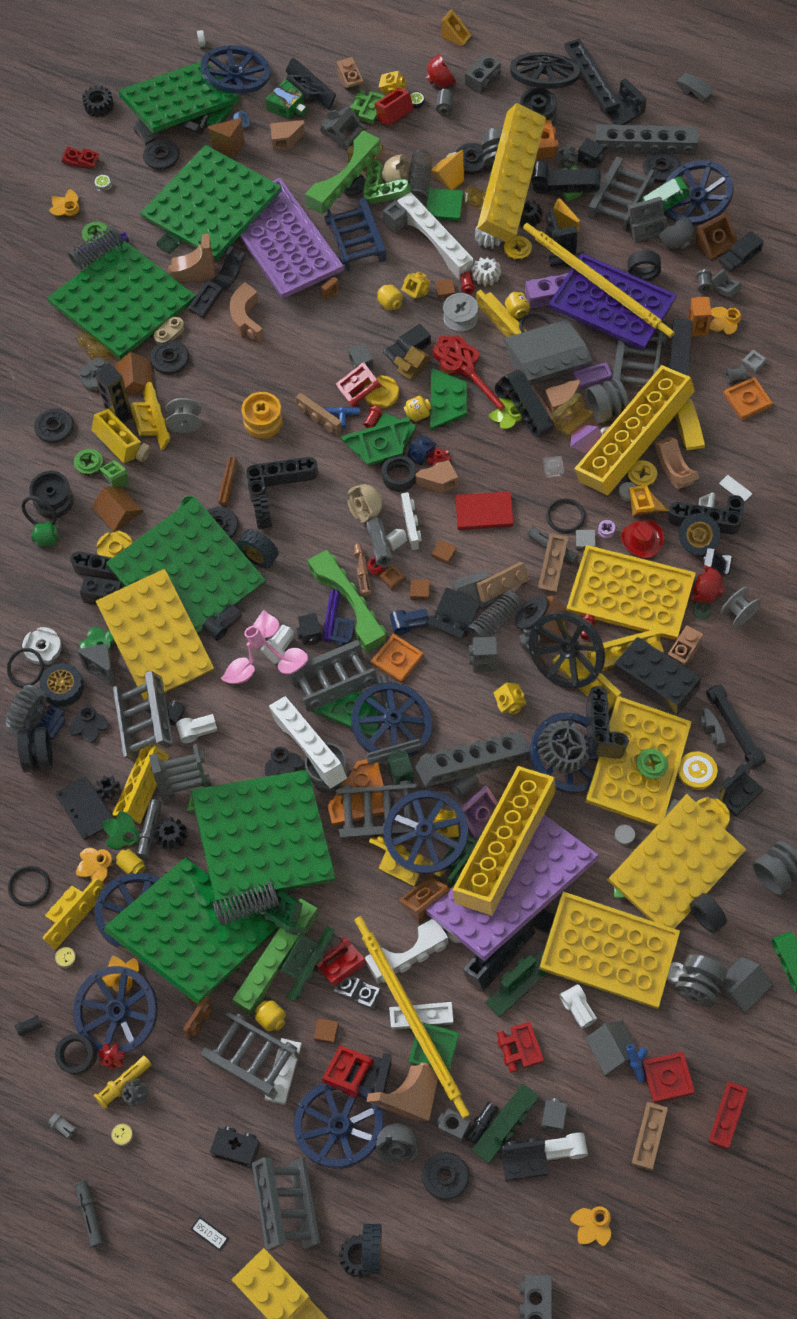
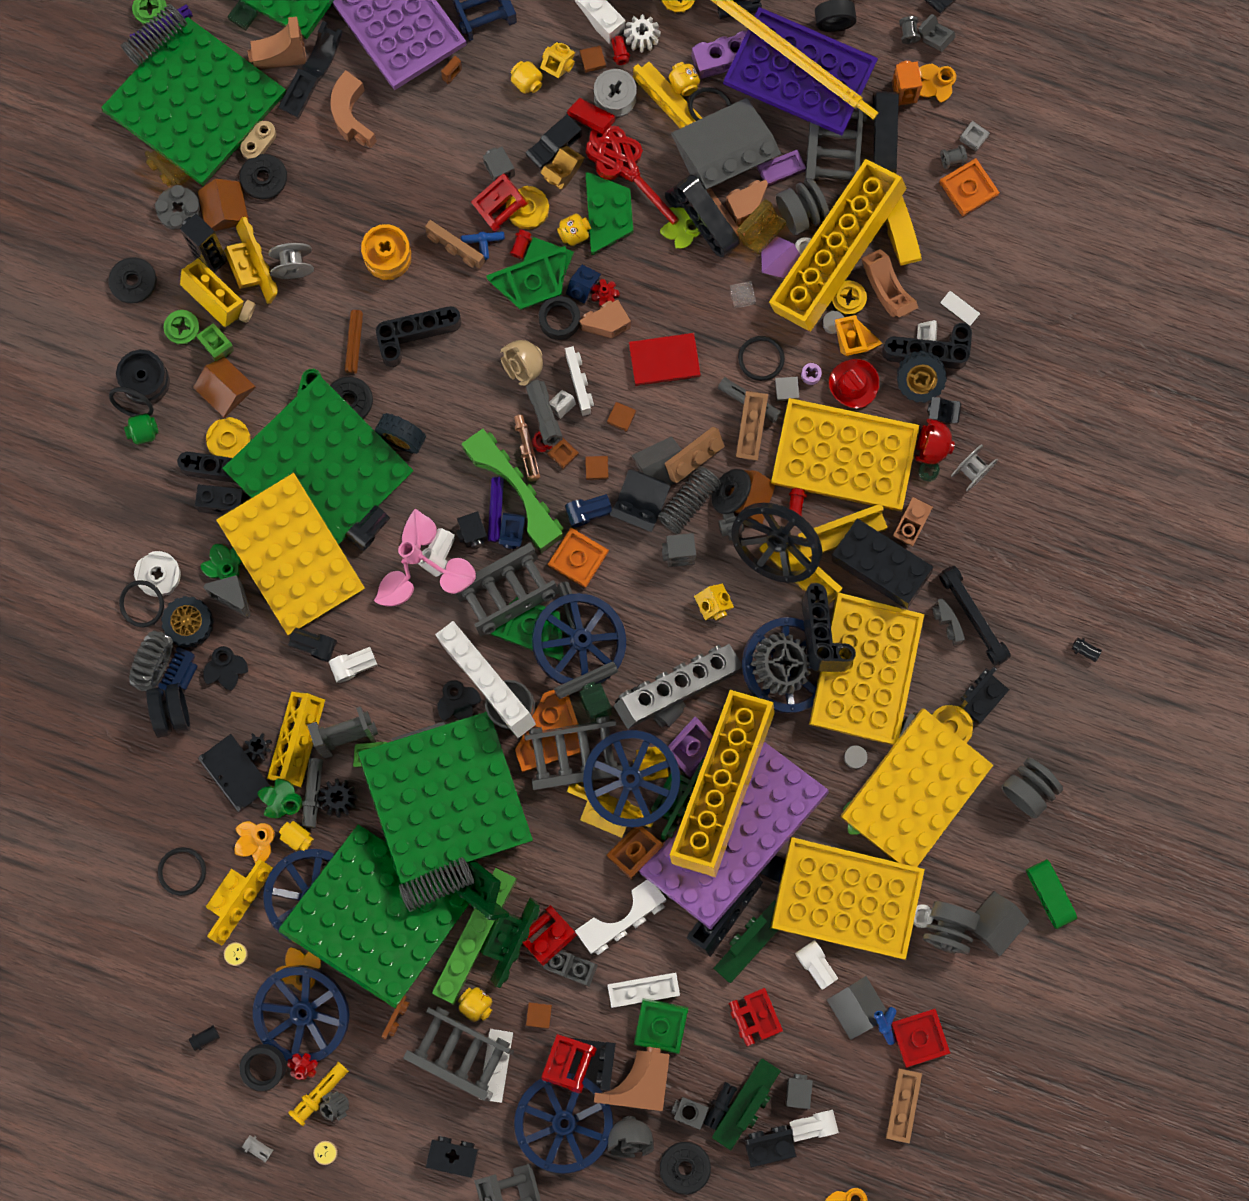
camera: 10 degrees left, 15 degrees up
dark grey fence [113,671,173,762] -> none
black tyre [252,494,272,529] -> none
yellow axle [354,916,470,1119] -> none
bright green gear [636,749,668,780] -> none
yellow tile [678,751,718,790] -> none
black tyre [690,893,727,933] -> none
red plate [708,1081,748,1150] -> none
none -> red tile [567,98,615,134]

